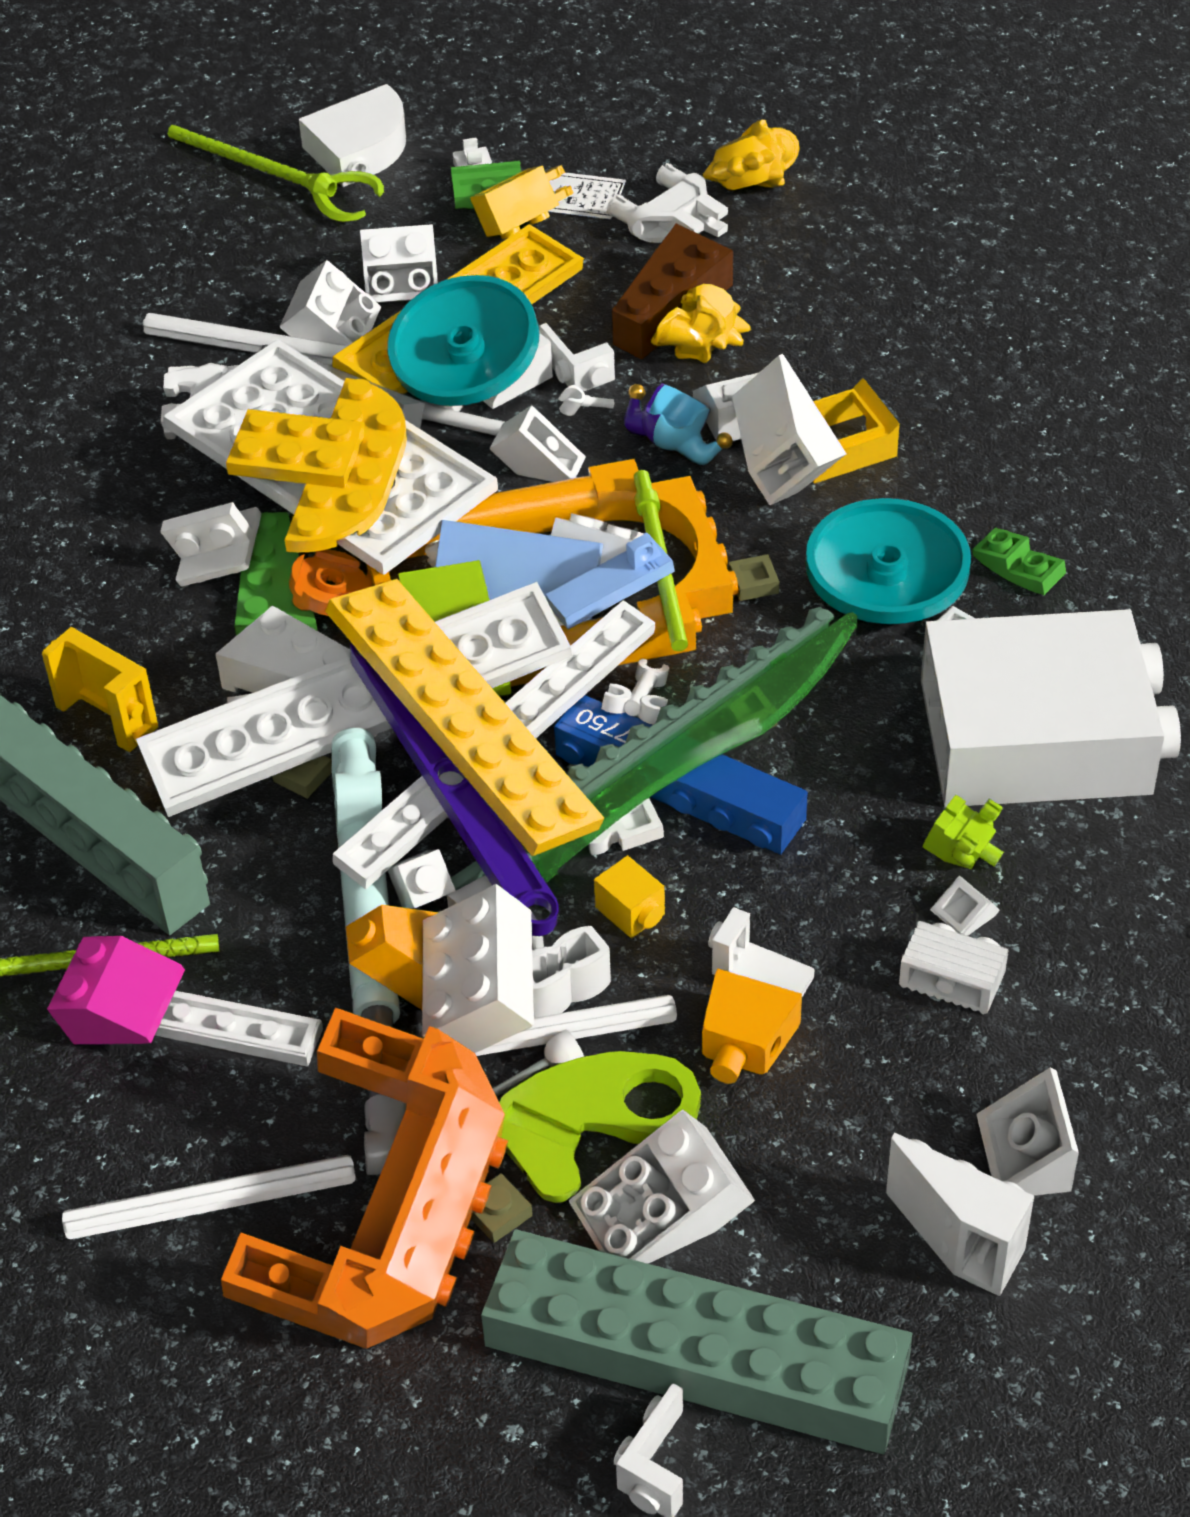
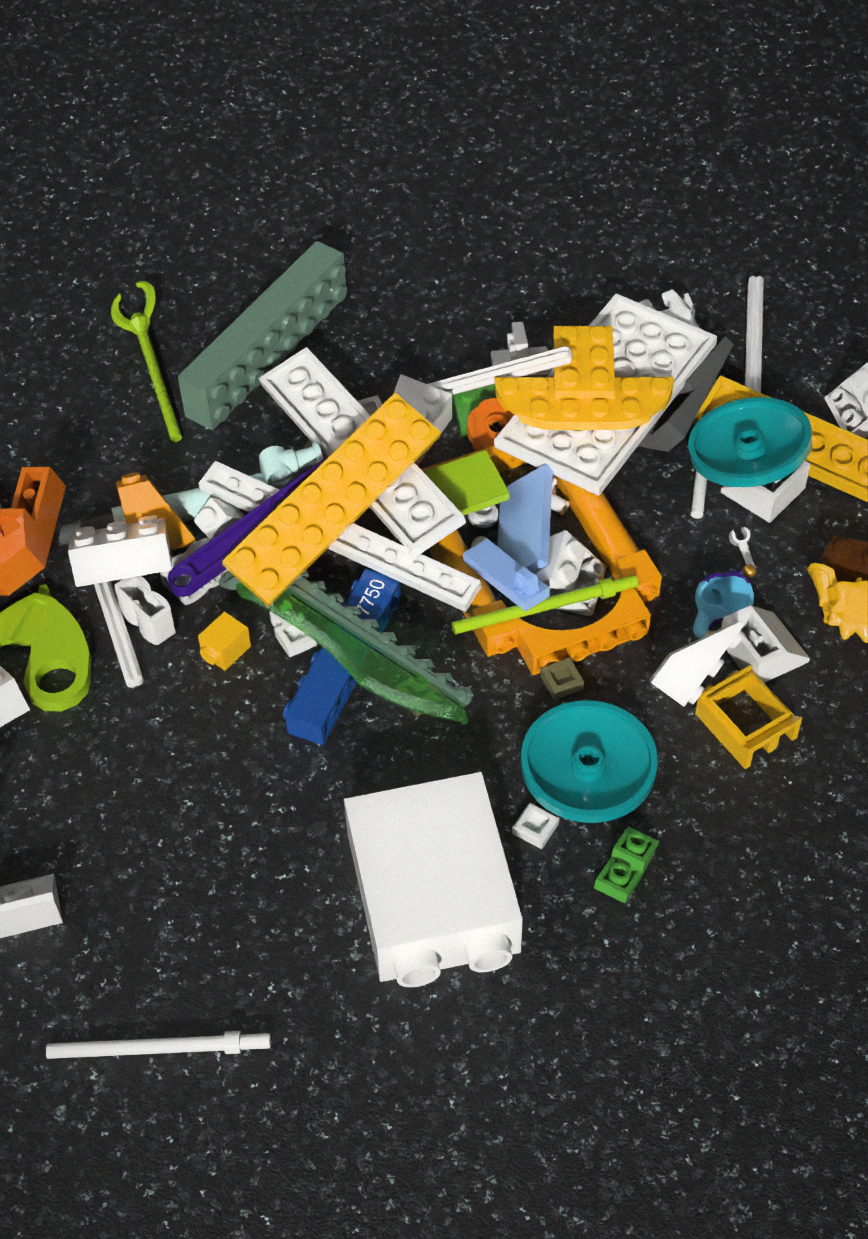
camera: 80 degrees right, 5 degrees up
yellow panel [42,627,159,752] -> none
dark pink slope [47,936,185,1044] -> none
white tile [155,991,323,1067] -> none
white slope [280,260,381,346] -> none
white slope [490,405,586,482] -> none
hinge [492,1029,584,1097] -> none
white bracket [539,323,615,392] -> none
white bar [601,659,669,725] -> none
light orange torso [702,968,802,1084] -> none
white bracket [708,907,814,997] -> none
white brick [899,921,1008,1014] -> none
lime piece [922,794,1004,869] -> none
white slope [930,875,1000,936] -> none
none -> white axle [427,346,573,395]

